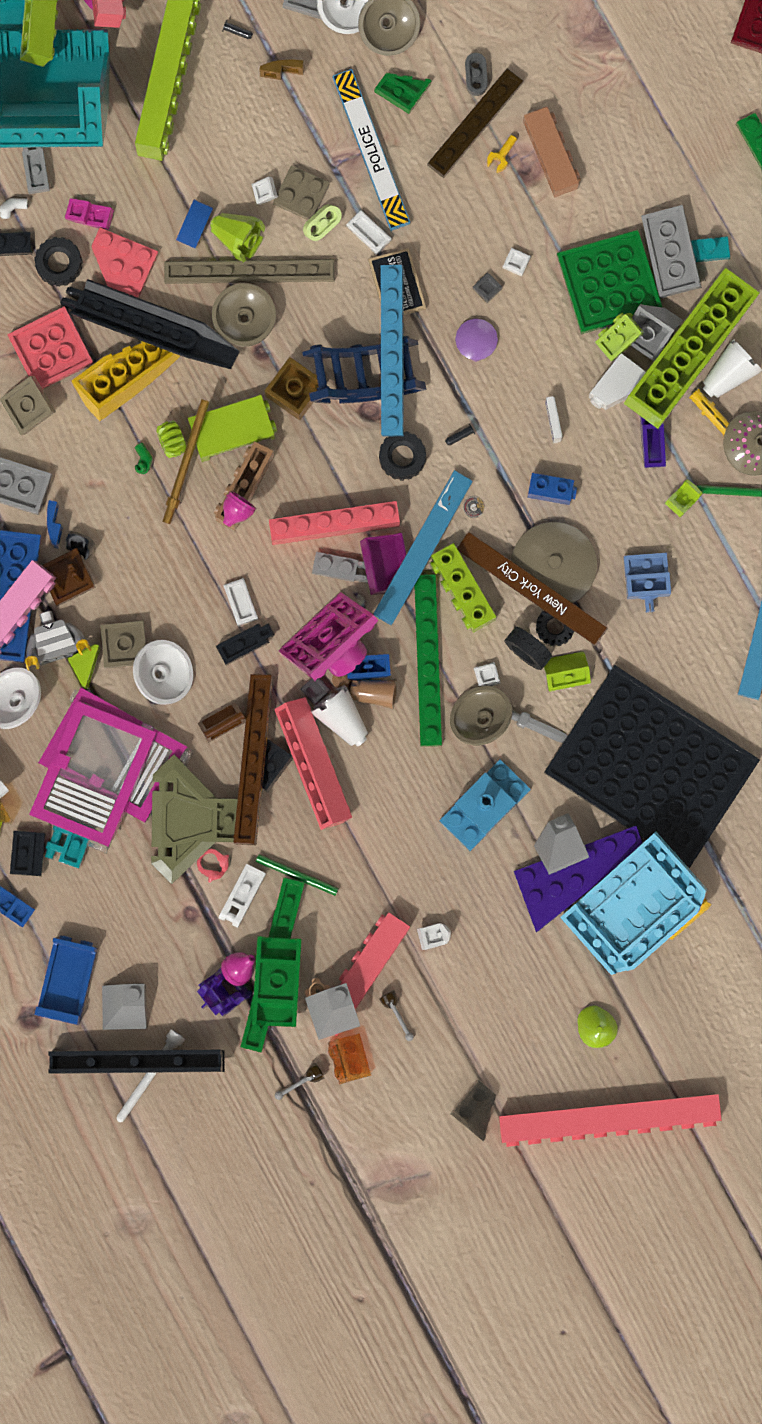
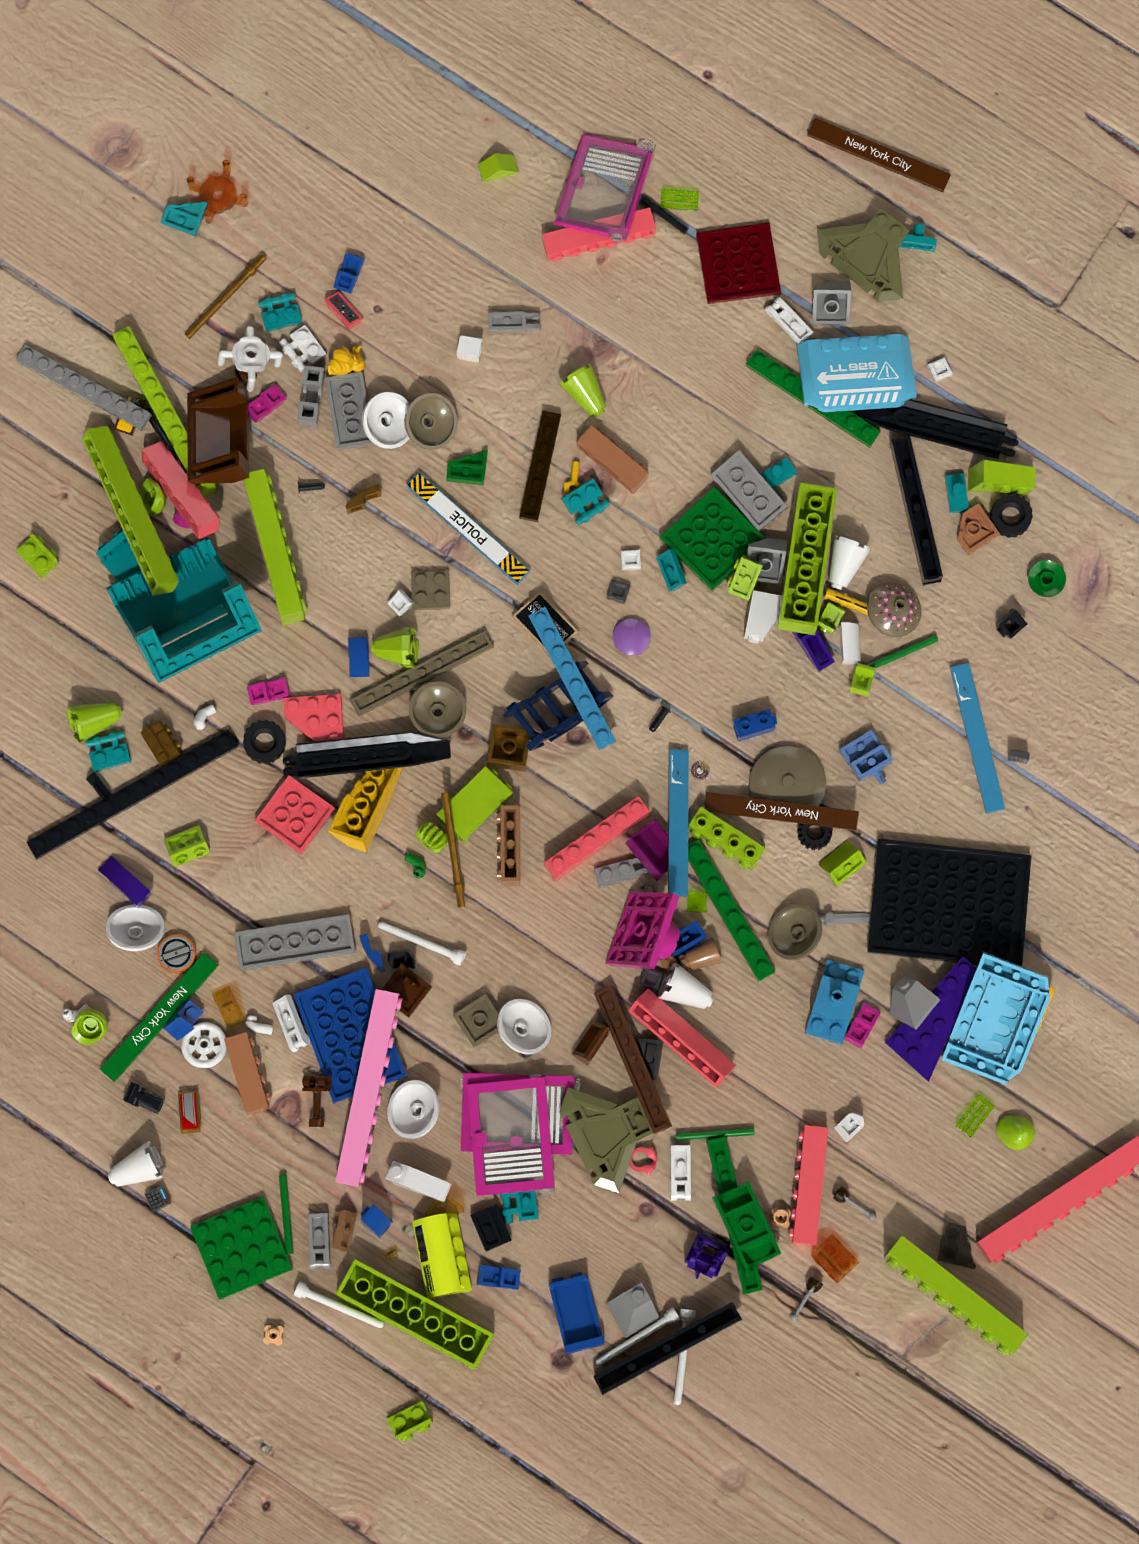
camera: 30 degrees left, 5 degrees down
dark tan plate [0,376,56,435] -> none
light grey hinge [22,147,50,194] -> none
torso [25,611,92,671] -> none
lime slope [68,644,100,689] -> none
black hinge [216,623,275,666] -> none
dark pink helmet [221,952,255,986] -> none
dark pink helmet [223,491,256,527] -> none
white tile [223,578,258,626] -> none
yellowish green plate [303,204,341,241] -> none
light grey slope [305,983,360,1040] -> none
white tile [346,210,392,255] -> none
black tyre [379,431,426,481] -> none
dark grey plate [465,53,487,96] -> none
white tile [474,662,501,687] -> none
black tyre [504,627,552,670] -> none
white tile [545,396,562,443] -> none
none -> white piece [378,921,466,966]
none -> lime cone [559,363,606,417]
none -> teal plate [561,478,610,526]
none -> white piece [596,1307,680,1366]
none -> teal plate [656,549,687,592]
none -> clear neon green tile [687,892,707,913]
none -> lime bracket [818,601,846,633]
none -> white brick [840,622,861,665]
none -> dark pink slope [844,1003,881,1048]
none -> lime brick [884,1236,1029,1356]
none -> clear neon green tile [956,1095,995,1138]

